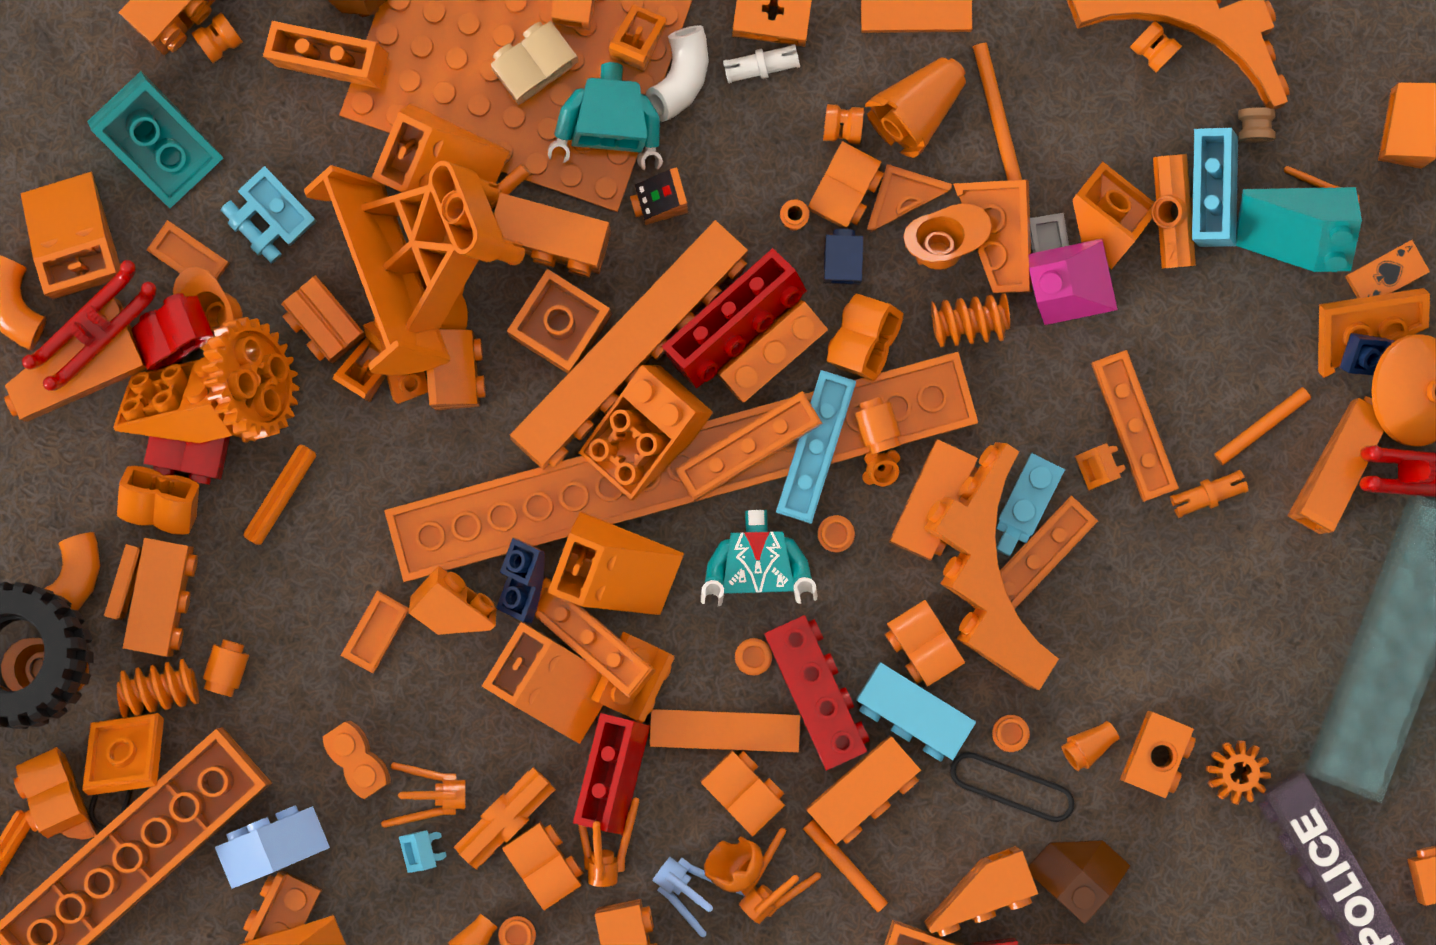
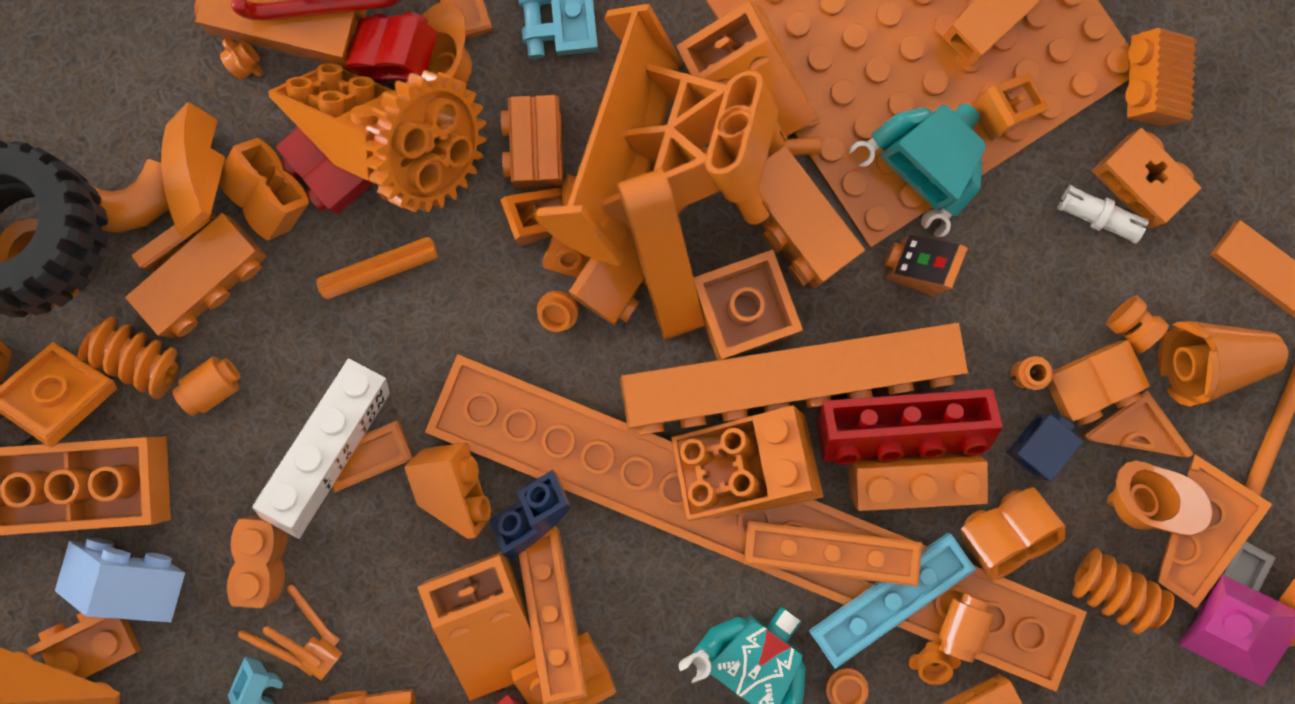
camera: 35 degrees right, 0 degrees up
tan brick [491,21,578,105] -> none
orange slope [548,512,684,615] -> none
white cylinder [646,25,709,122] -> none
none -> orange slope [161,102,225,238]
none -> orange plate [220,38,263,80]
none -> white brick [252,358,390,539]
none -> orange plate [537,291,579,332]
none -> orange beam [617,168,705,341]

